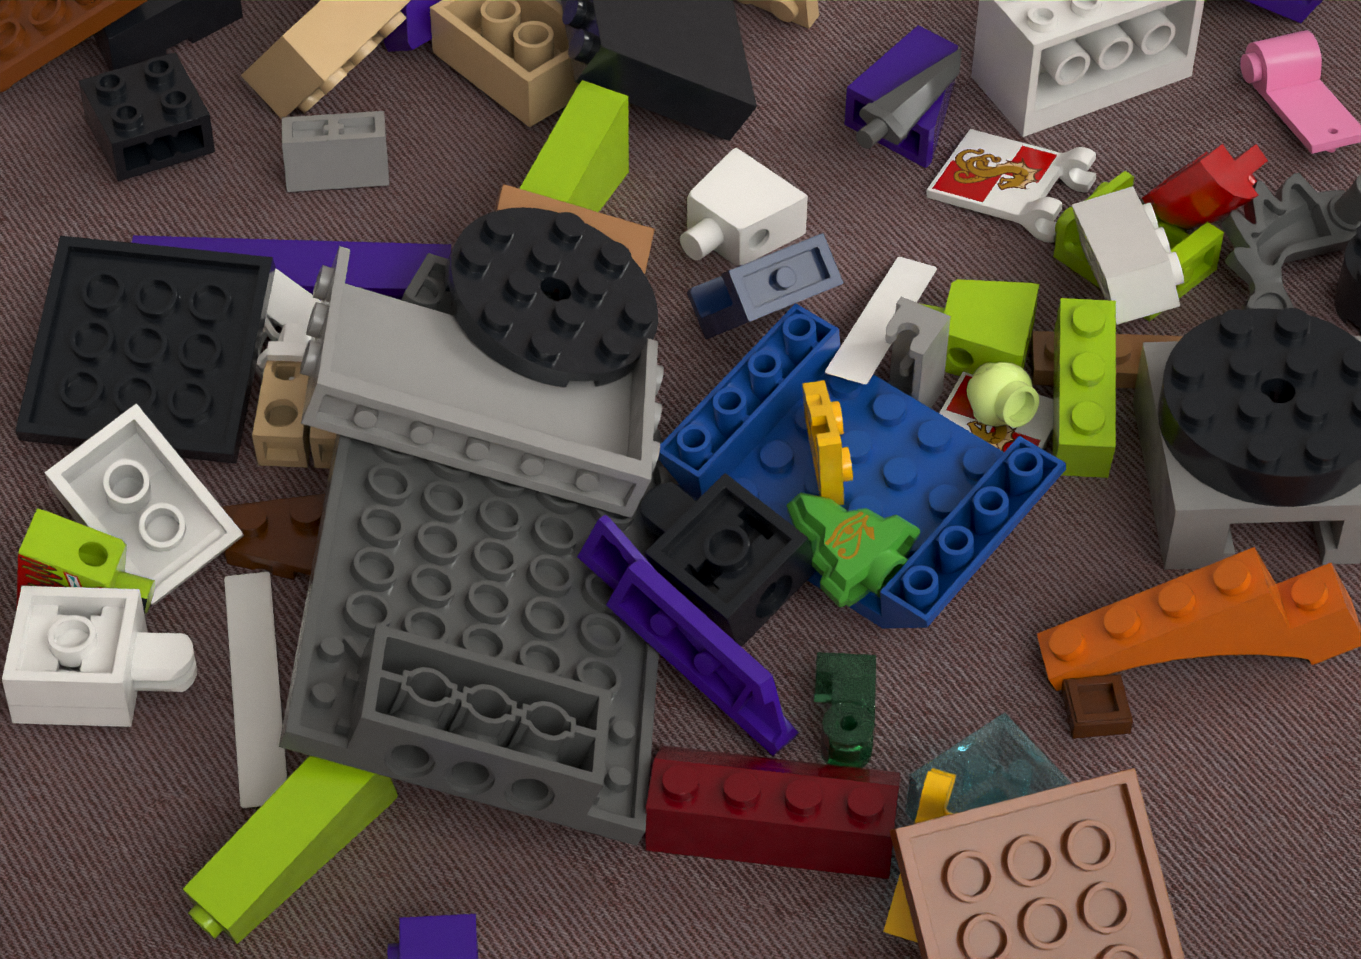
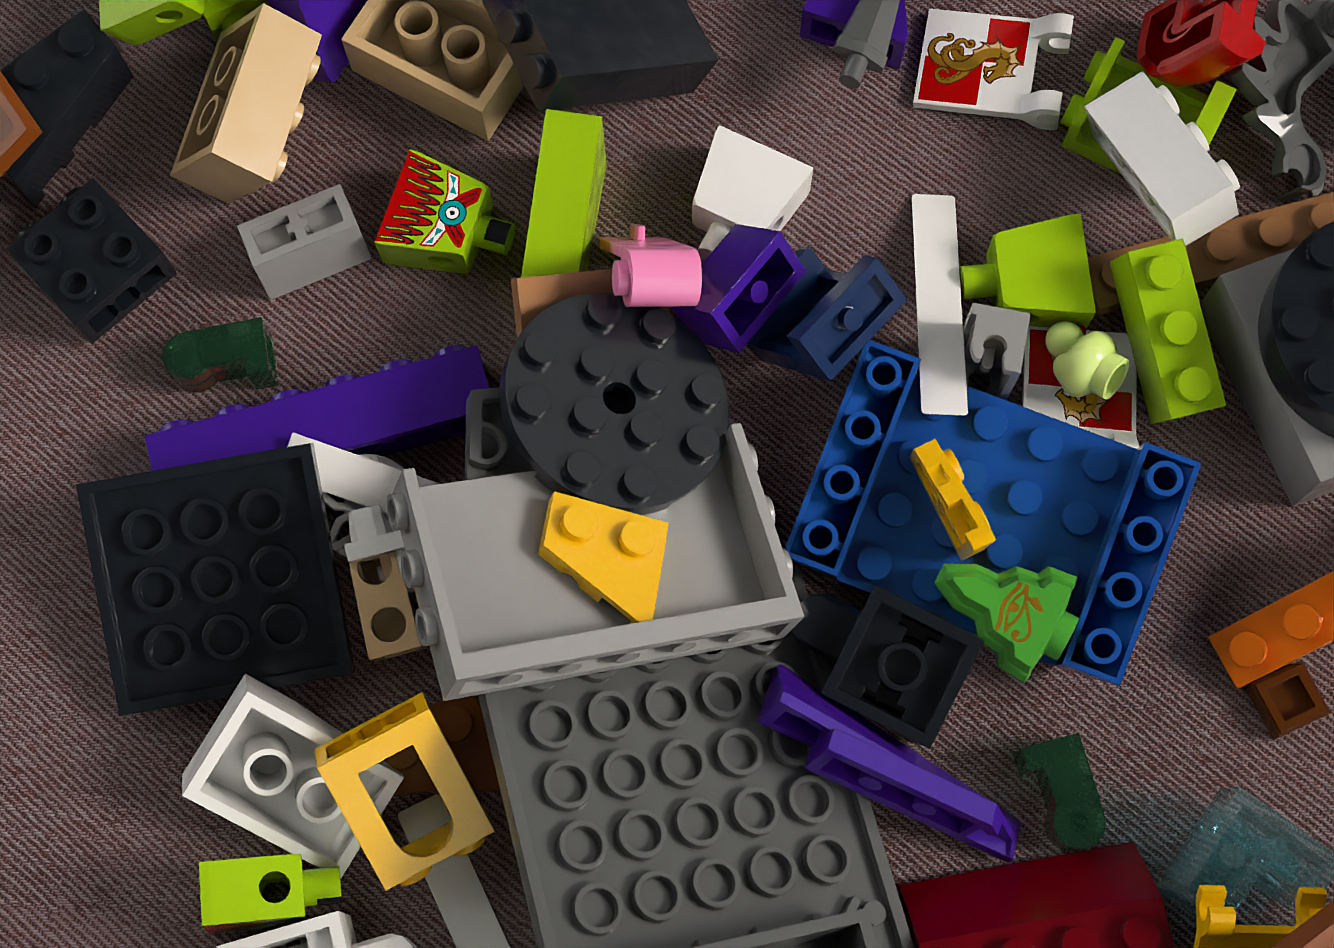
camera: 15 degrees left, 25 degrees up
none -> clear green leg [162,317,279,392]
none -> yellow panel [314,692,495,891]
none -> torso [374,149,515,274]
none -> yellow wing [538,491,669,624]
none -> bright pink door [599,224,702,307]
none -> dark purple brick [671,224,807,353]

